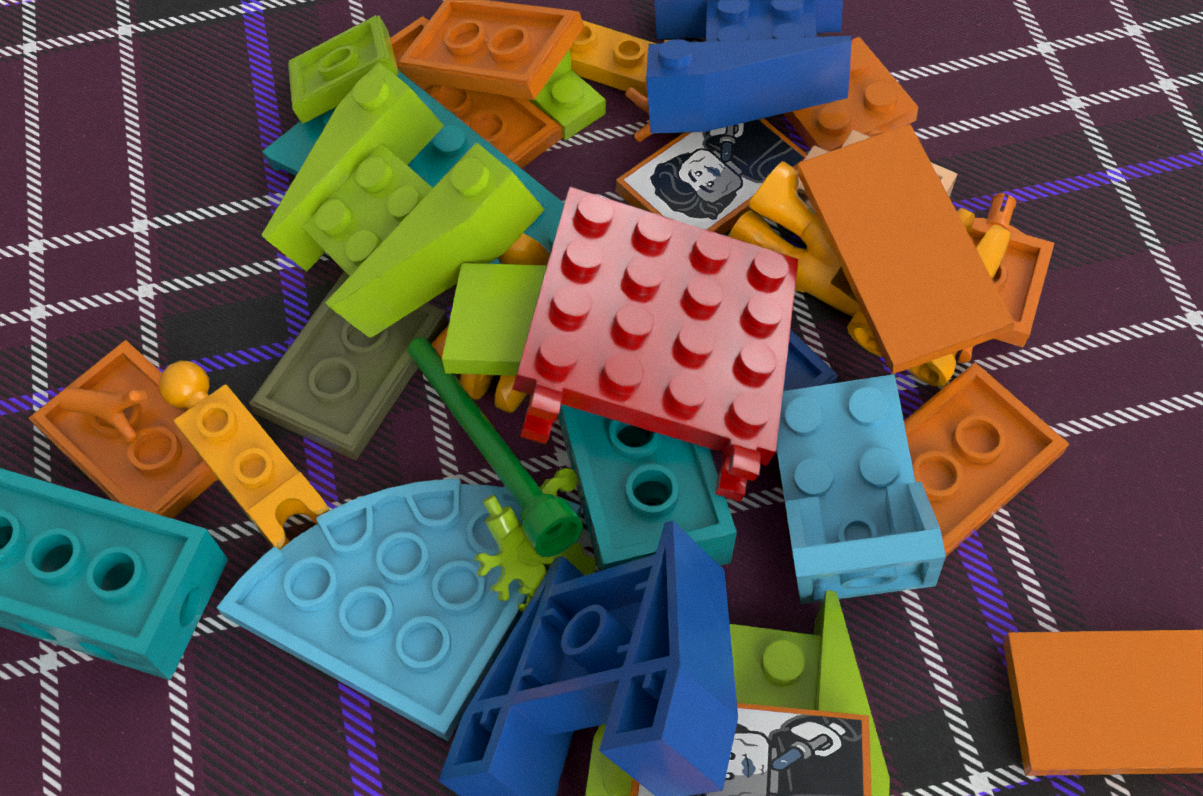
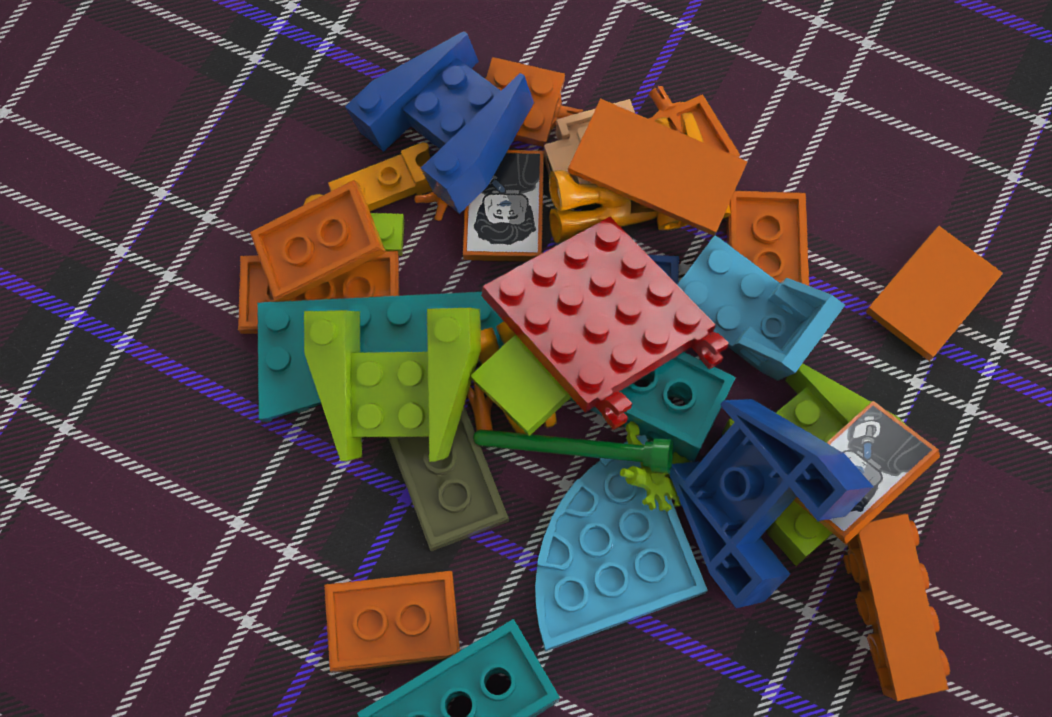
camera: 50 degrees left, 10 degrees up
orange bar [60,387,148,443] -> none
light orange plate [159,361,330,550] -> none
lime tile [288,15,399,124] -> none

